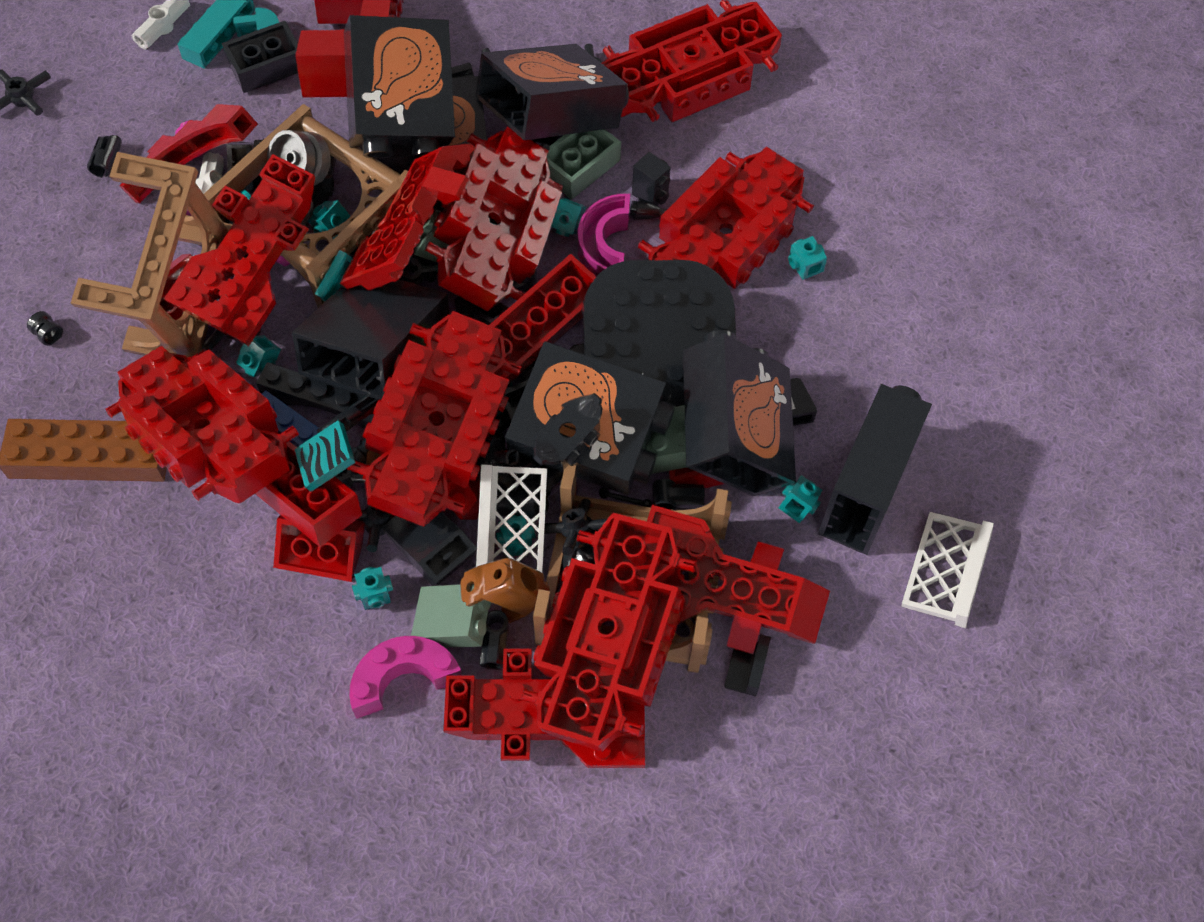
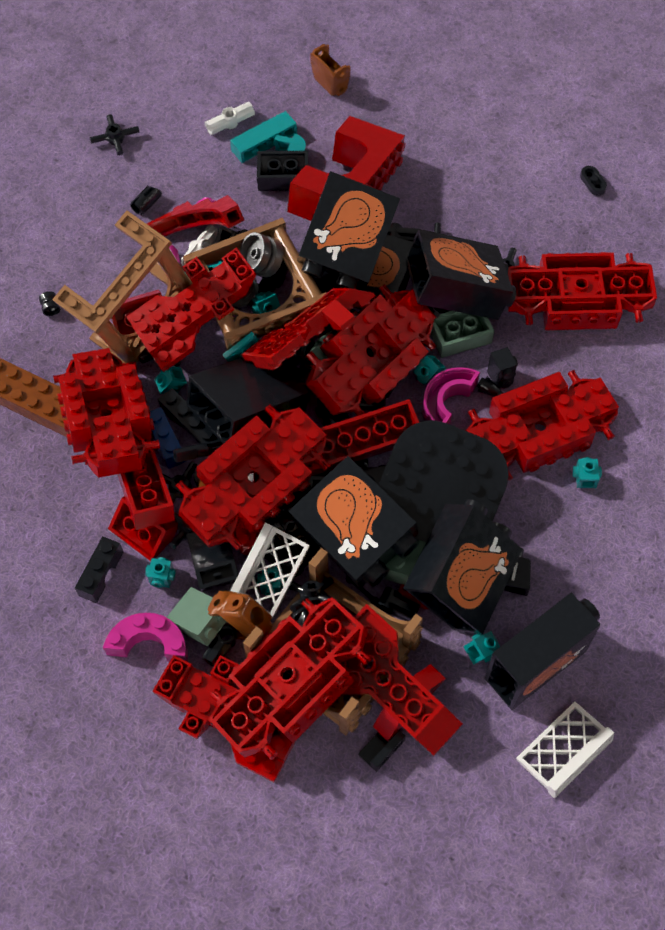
camera: 30 degrees right, 0 degrees up
teal tile [295,420,355,492] -> none
black piece [534,393,603,470] -> none
none -> black arch [75,536,124,603]

